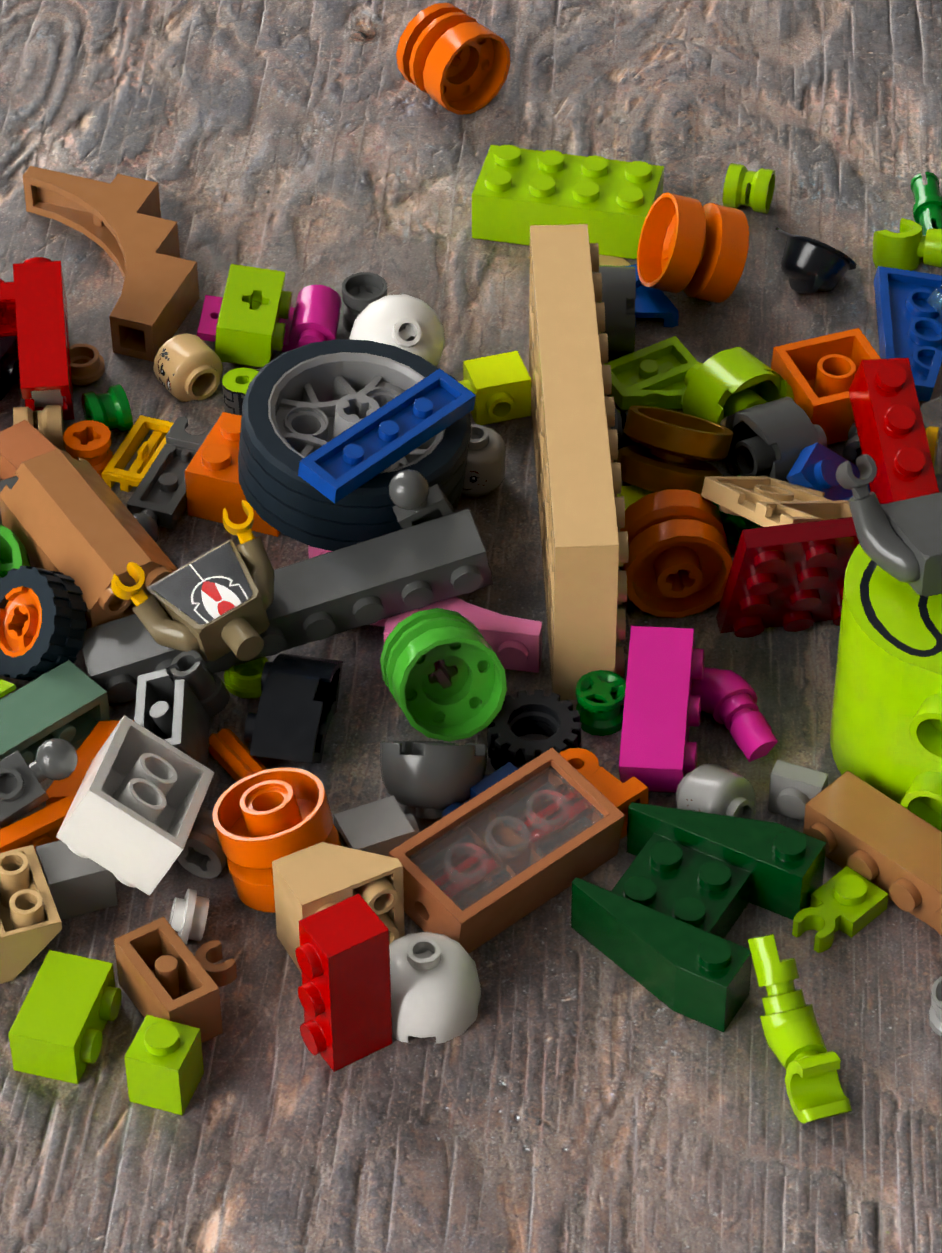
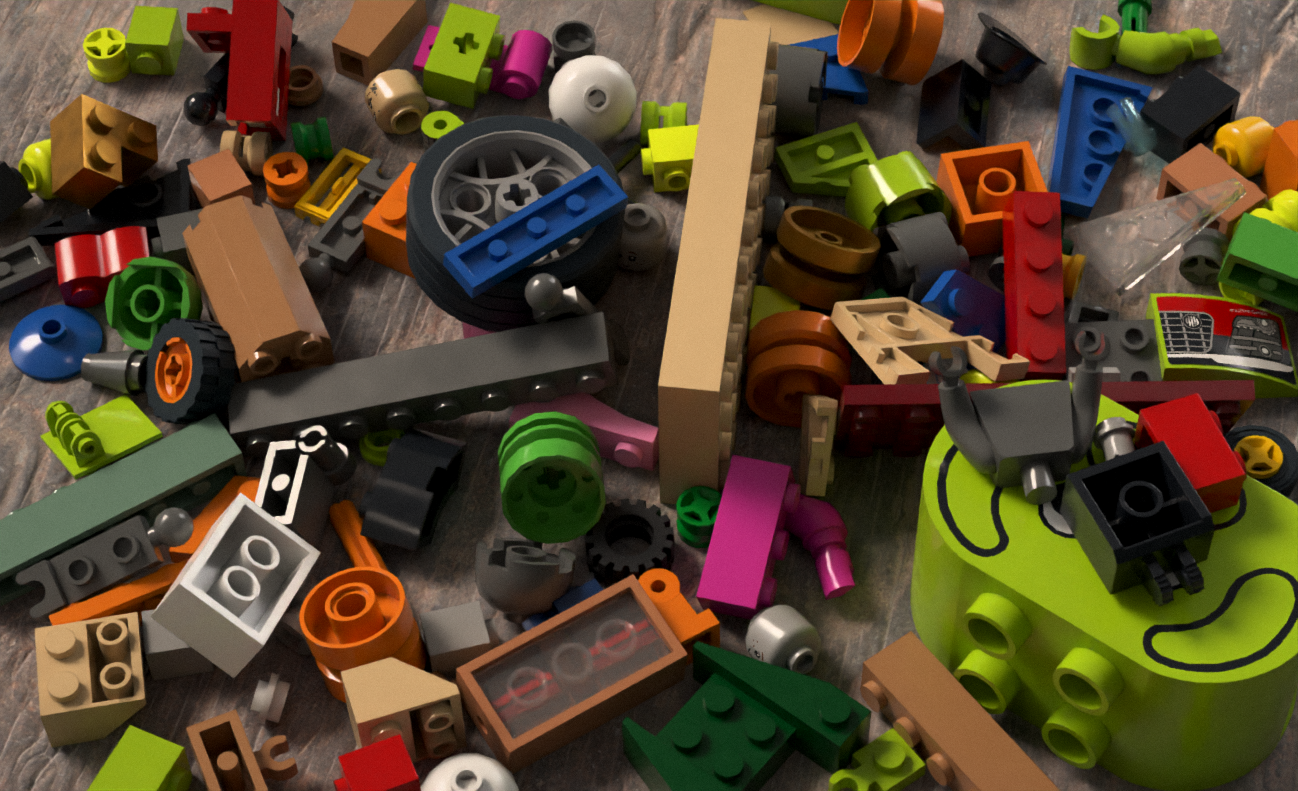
camera: 10 degrees right, 10 degrees up
torso [111,500,275,661] -> none
light grey plate [768,760,829,821] -> none
none -> lime wheel [640,101,687,145]
none -> tan wing [798,394,838,496]
none -> black panel [916,59,991,150]

